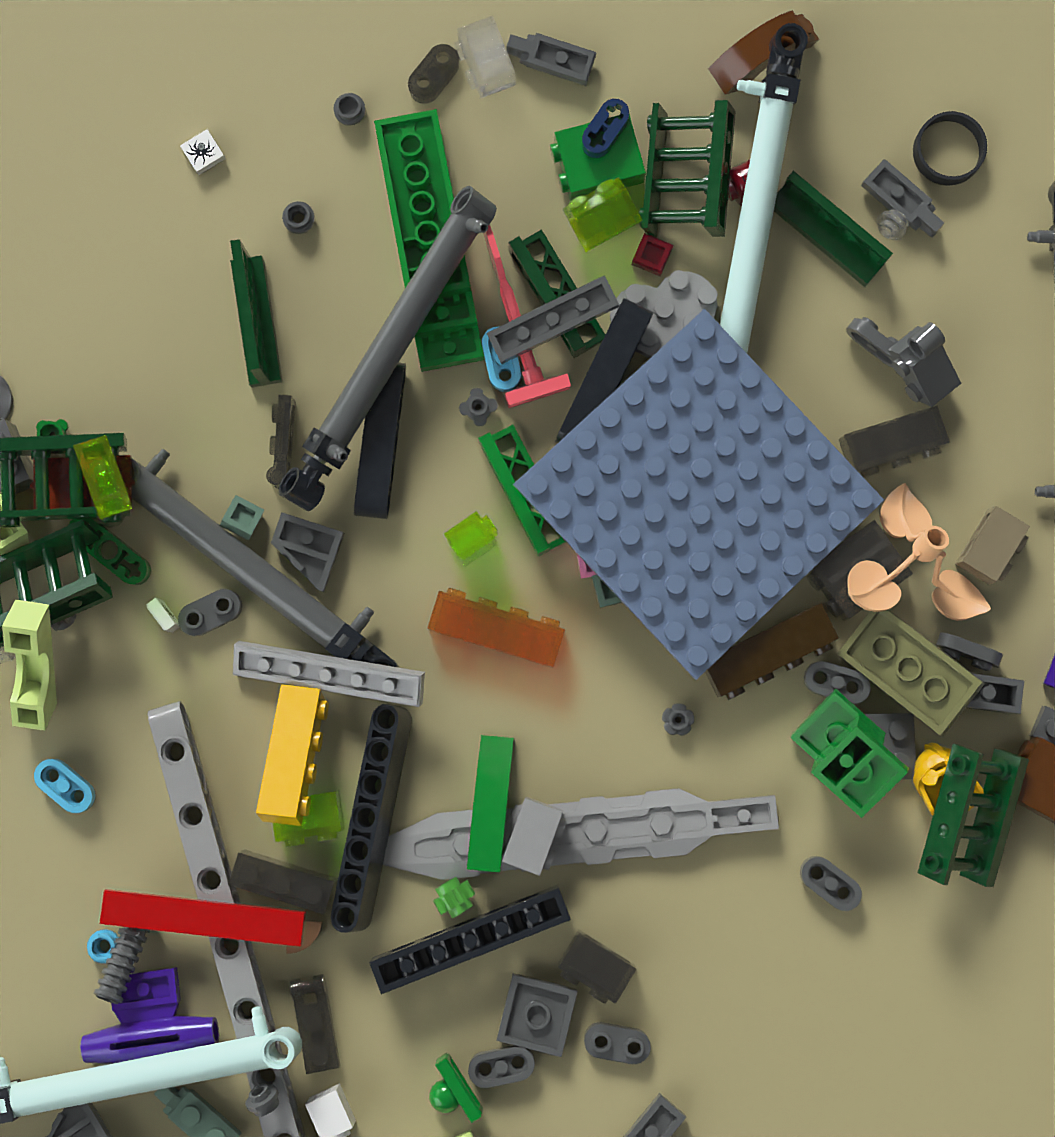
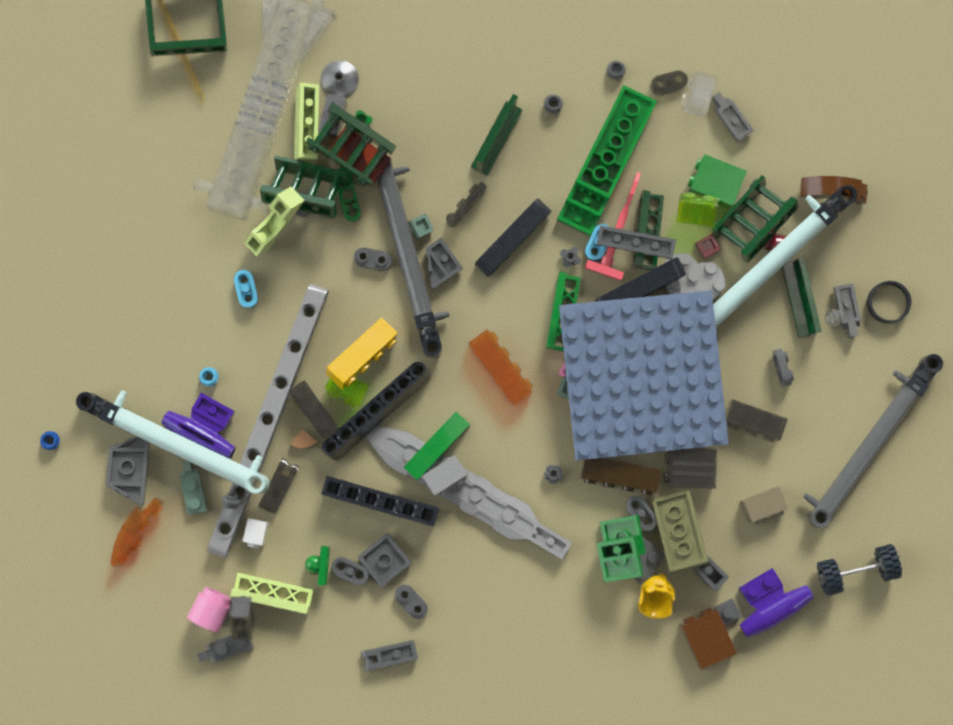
camera: 30 degrees right, 0 degrees up
clear neon green brick [73,435,132,519] -> none
dark grey piece [94,927,150,1004] -> none
red tile [99,889,306,947] -> none
white tile [146,598,179,633] -> none
white tile [180,129,225,175] -> none
light grey tile [233,641,425,707] -> none
dark grey piece [279,186,497,511] -> none
bright green gear [433,877,475,918] -> none
clear neon green brick [444,511,498,567] -> none
clear smoke brick [558,929,637,1004] -> none
dark blue beam [582,98,629,158] -> none
dark grey plate [800,856,862,911] -> none
light nougat plant [848,483,991,621] -> none
dark grey hinge [888,322,962,407] -> none
dark green fence [917,744,1029,887] -> none
dark grey plate [936,632,1003,671] -> none

